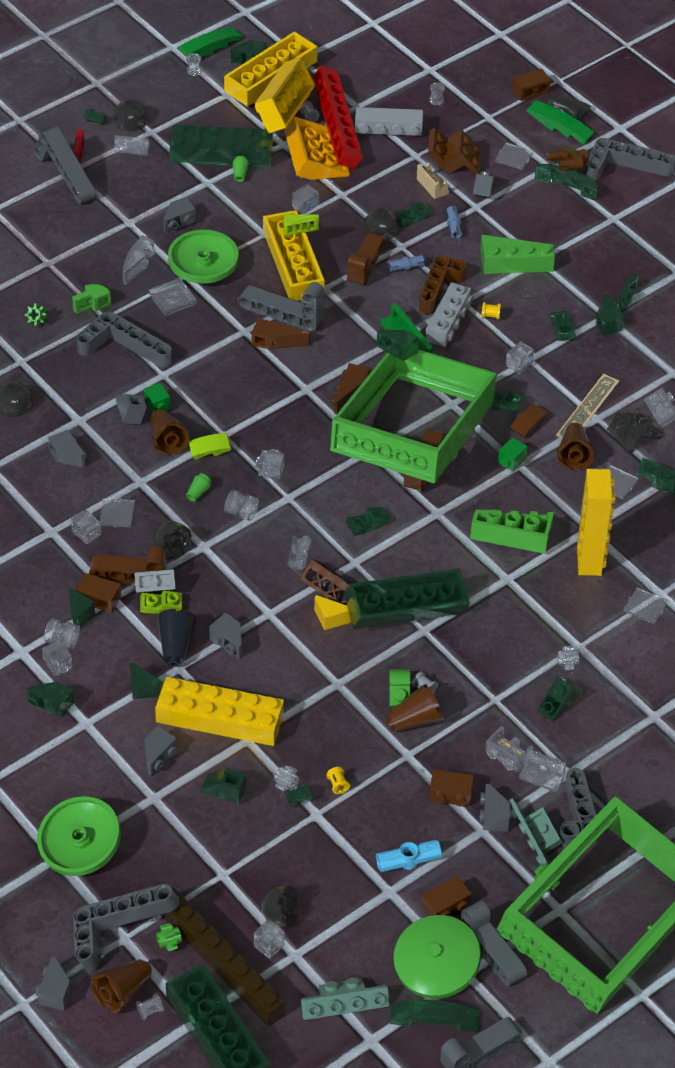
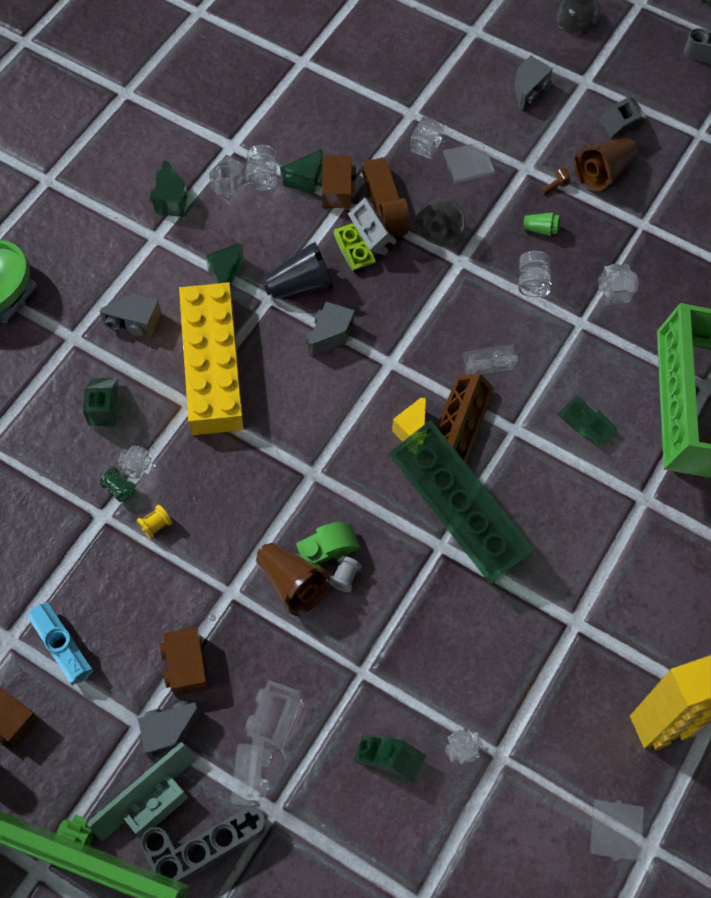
camera: 70 degrees right, 15 degrees up
green brick [144,383,170,413] -> none
lime slope [189,433,232,460] -> none
bright green wedge [470,510,554,554] -> none
none -> reddish brown hand [541,168,570,195]

